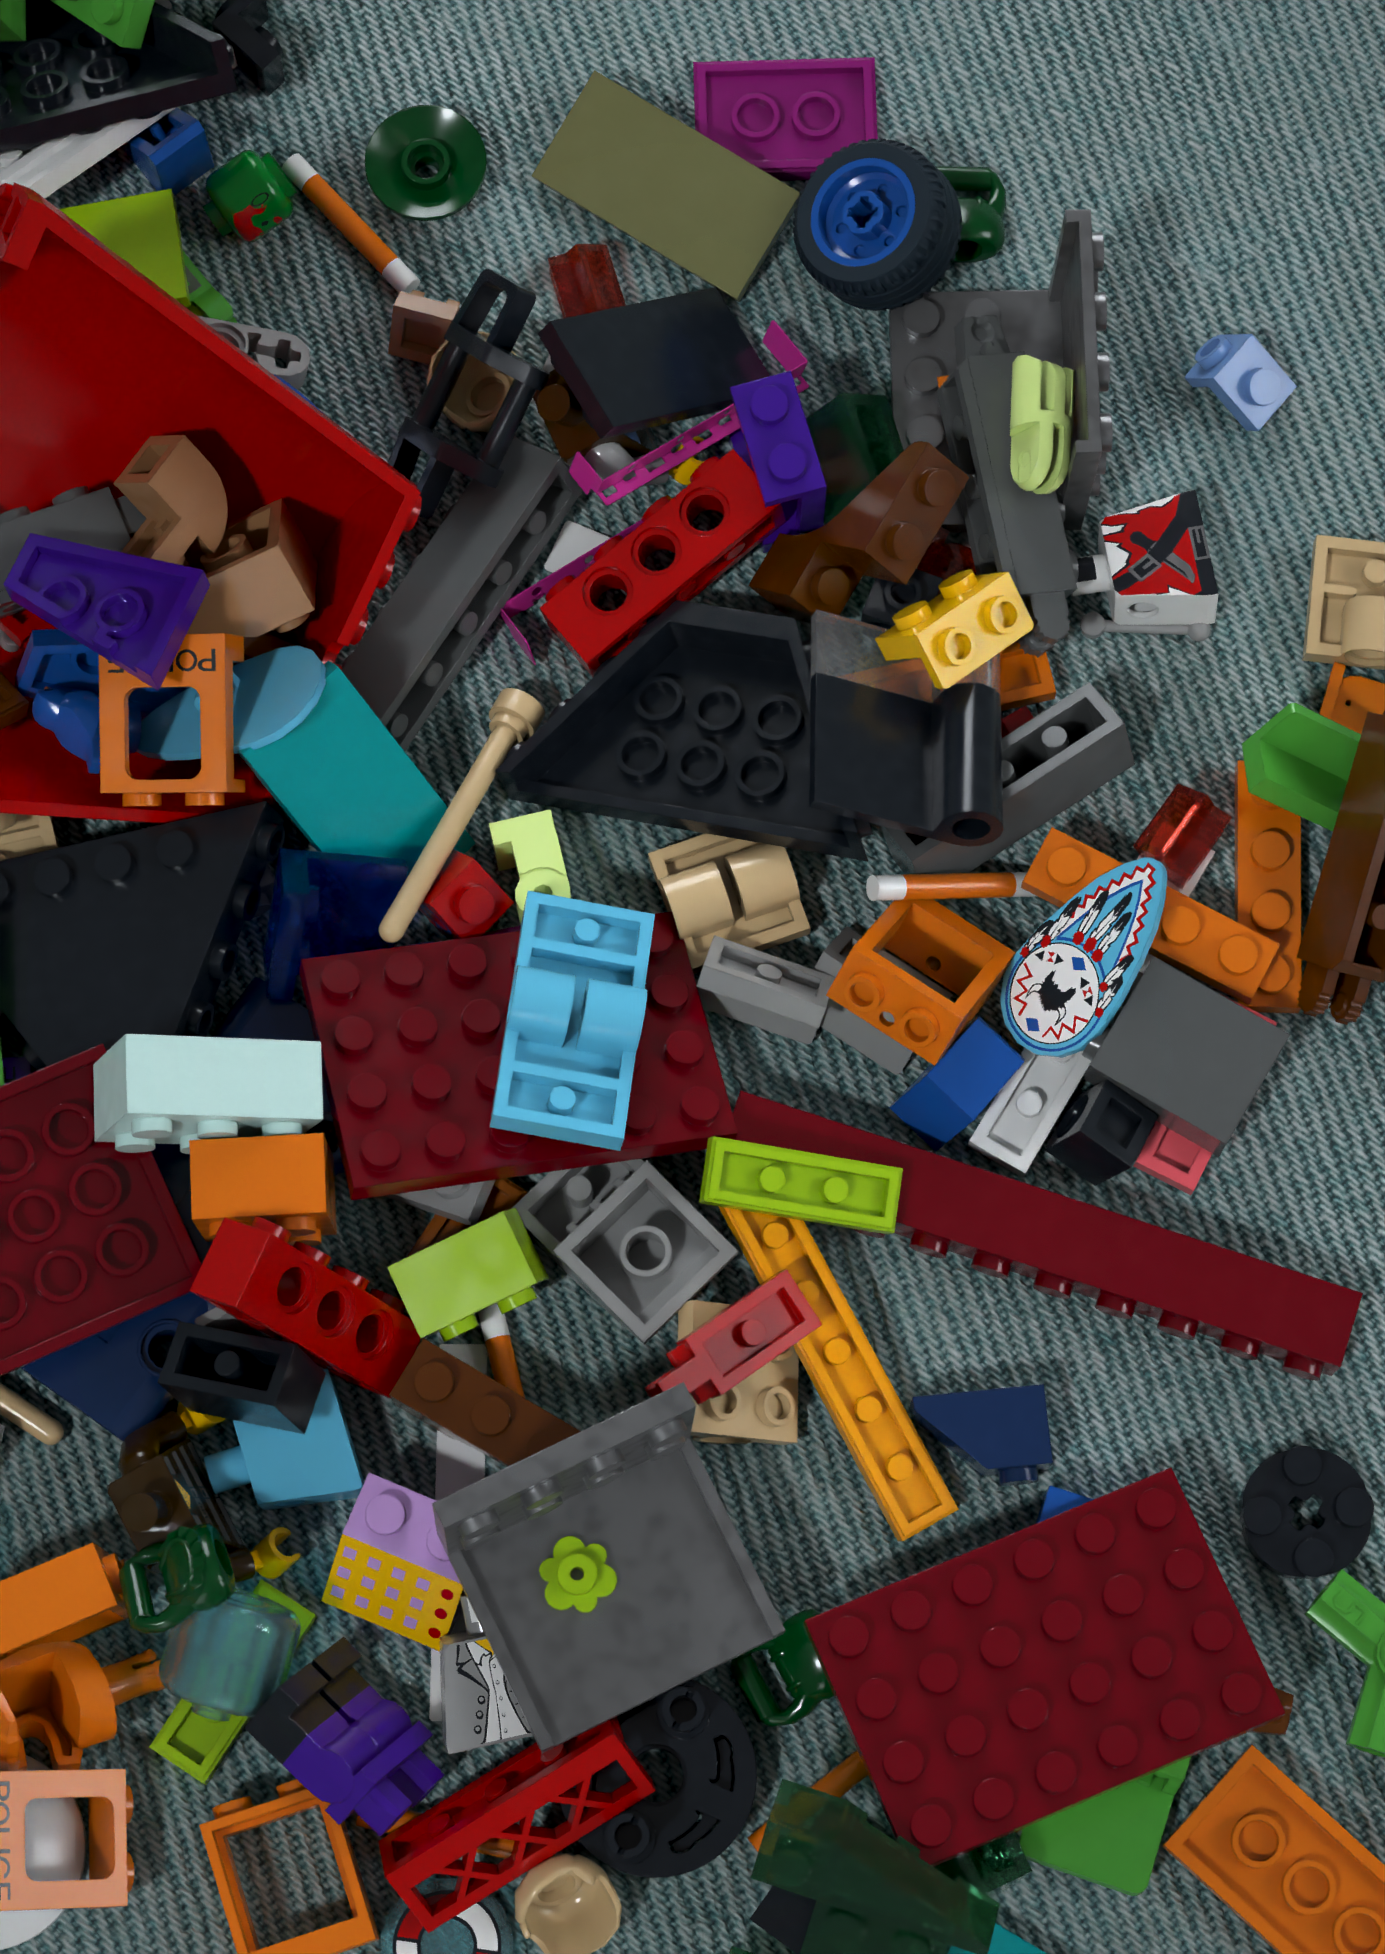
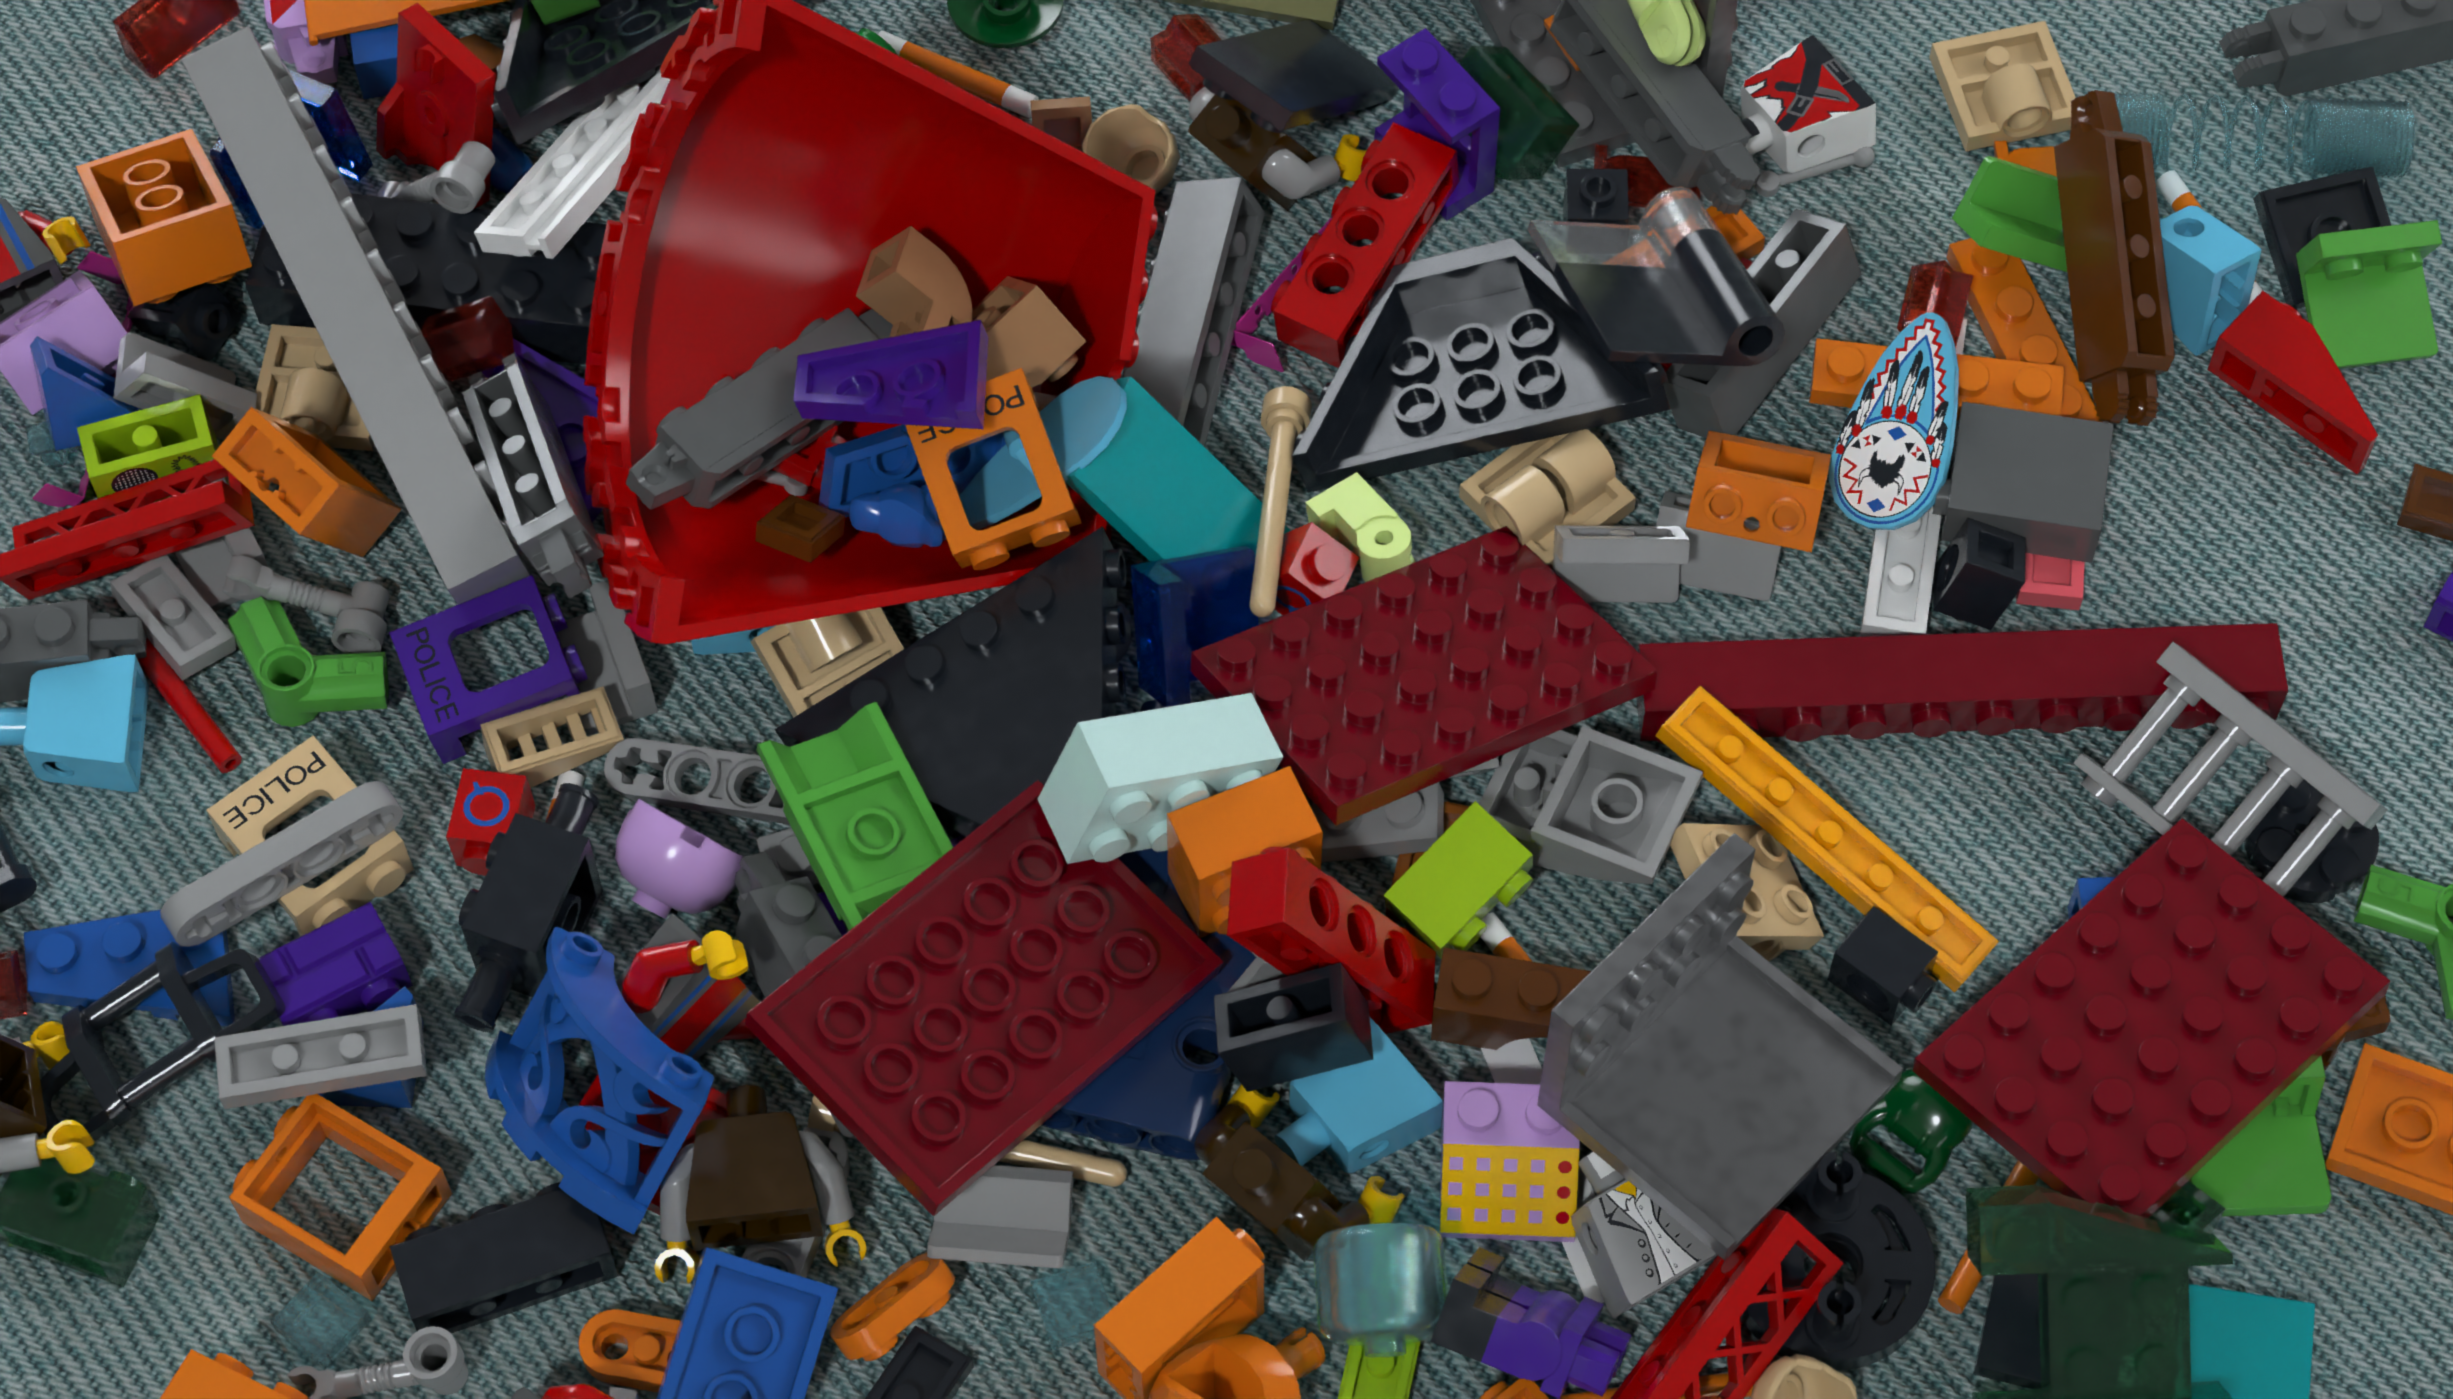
camera: 20 degrees left, 15 degrees down
dark green piece [119,1524,235,1634] -> none
black bar [388,269,551,519] -> none
medium azure plate [489,890,655,1151] -> none
lime plant [539,1536,617,1613] -> none
white sticker [544,521,610,573] -> none
dark pink piece [569,320,809,506] -> none
red hinge [644,1269,822,1405] -> none
lime tile [699,1136,903,1235] -> none
reddish brown arch [748,441,970,629] -> none
orange bar [866,872,1038,901] -> none
yellow bracket [875,569,1034,689] -> none
blue slope [889,1015,1025,1152] -> none
dark blue slope [910,1384,1053,1486] -> none
none -> black brick [1827,906,1938,1026]
none -> light grey fence [2074,642,2388,897]

